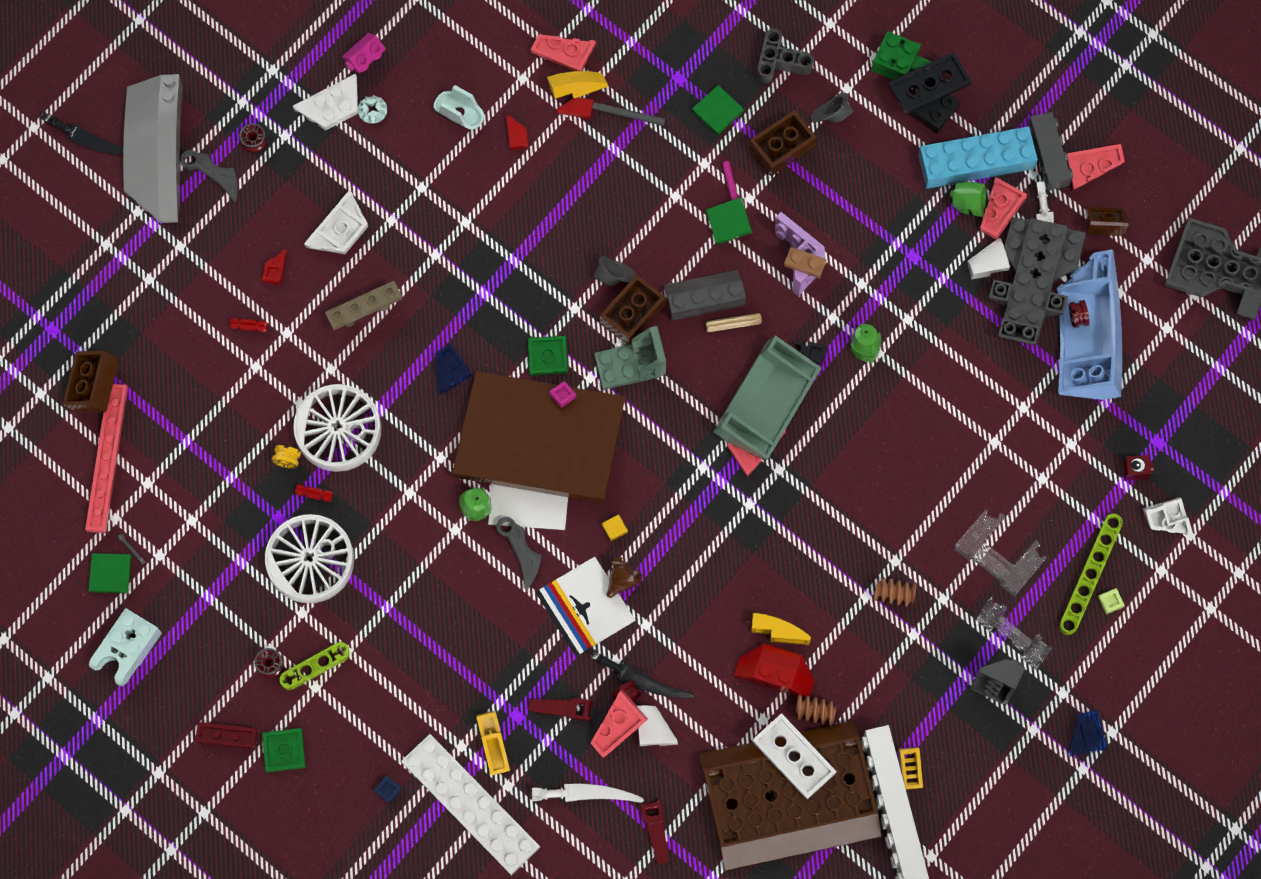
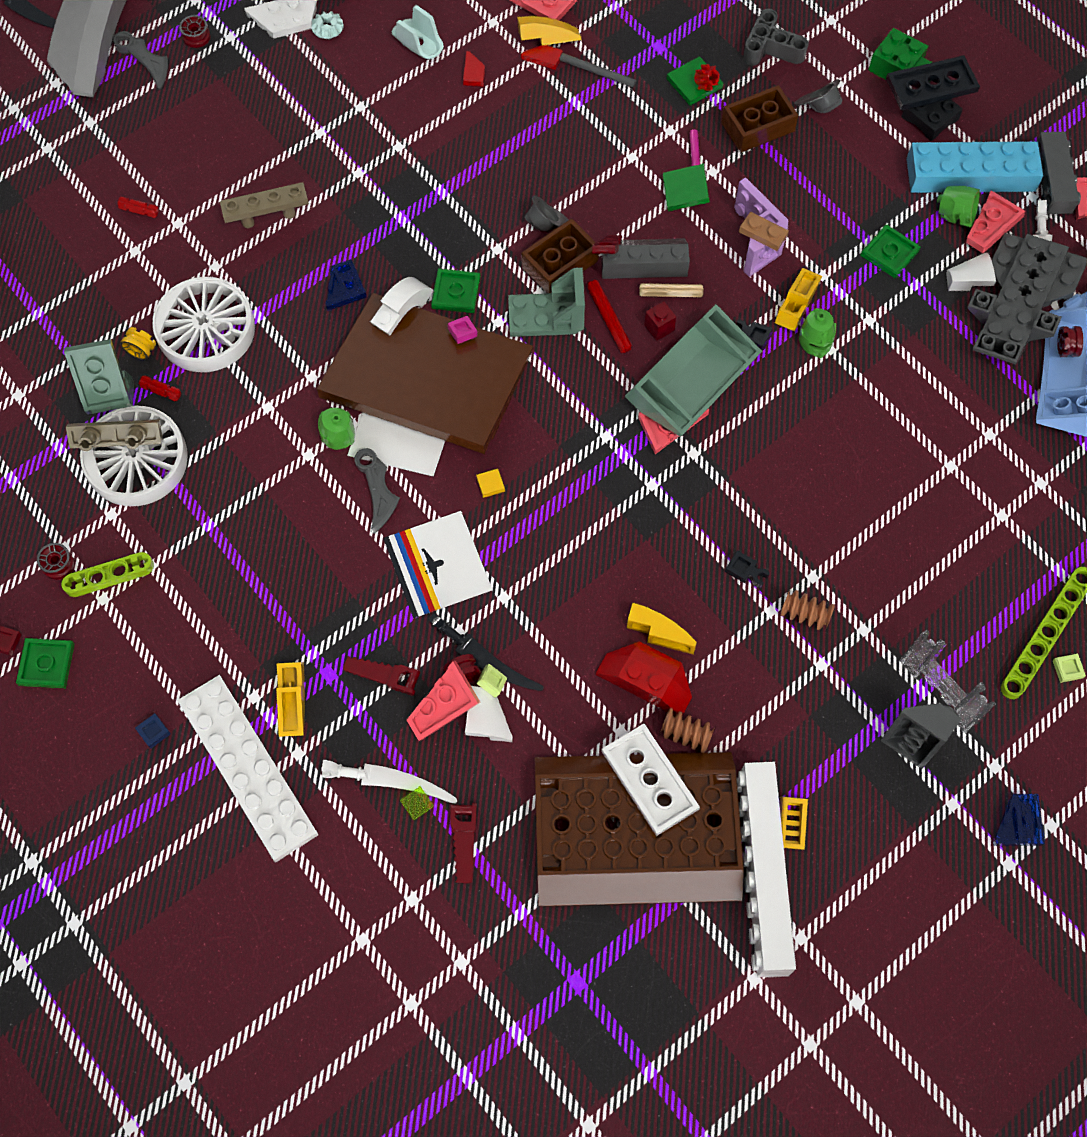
camera: 10 degrees right, 5 degrees down
red tile [262,250,287,285] -> none
white wing [304,190,368,254] -> none
reddish brown hat [606,557,643,598] -> none
clear wedge [954,510,1047,597] -> none
none -> sand green bracket [64,339,134,414]
none -> dark tan plate [66,419,163,451]
none -> white arch [371,277,434,335]
none -> clear neon green tile [400,786,435,821]
none -> yellowish green tile [476,664,507,698]
none -> red axle [587,280,632,353]
none -> dark red piece [592,235,622,254]
none -> dark red brick [644,301,676,341]
none -> red gear [694,64,719,91]
none -> black plate [725,550,770,588]
none -> yellow slope [775,268,822,331]
none -> green tile [860,224,921,278]

